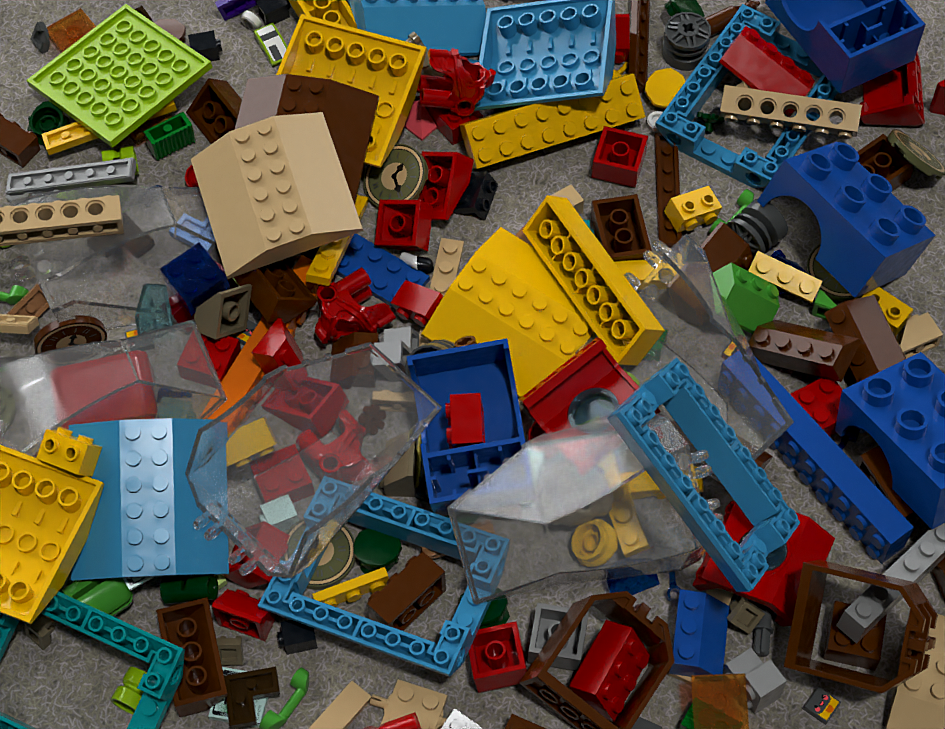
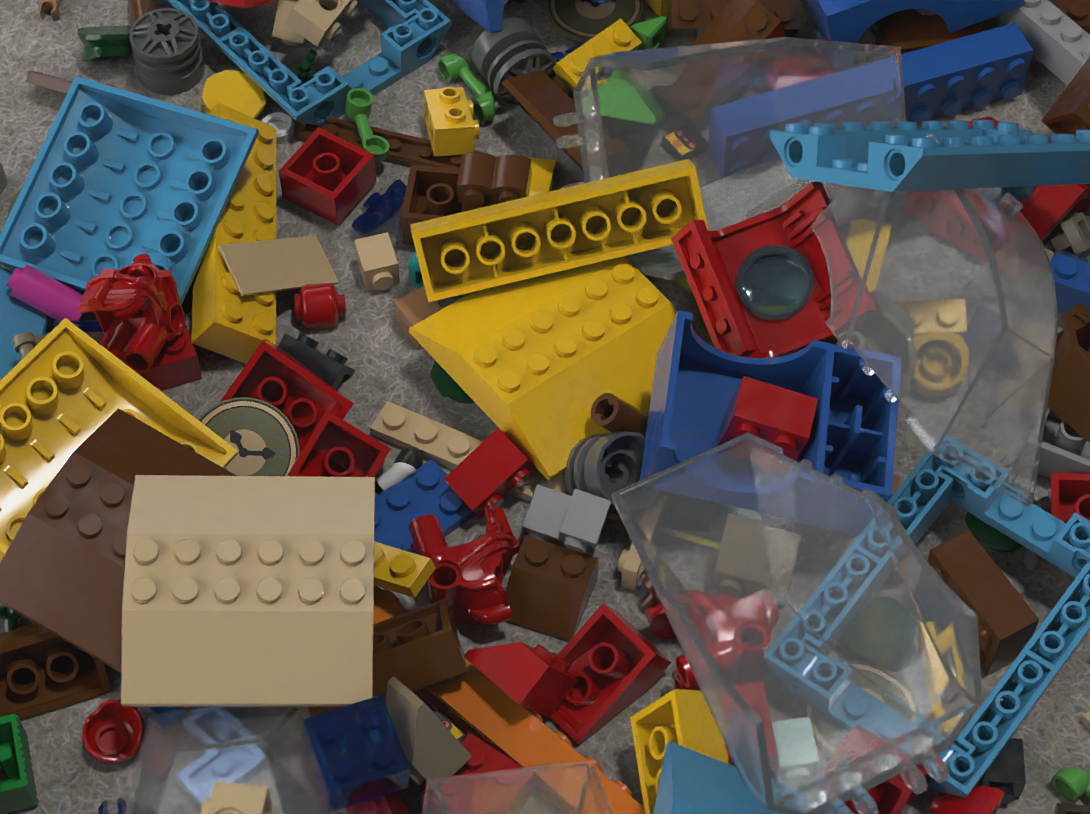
camera: 75 degrees left, 5 degrees down
none -> dark pink brick [6,264,83,325]
none -> tan piece [218,235,339,296]
none -> red head [295,283,346,329]
none -> bright green bar [345,88,389,162]
none -> clear blue dish [351,179,407,235]
none -> reddish brown brick [457,153,532,208]

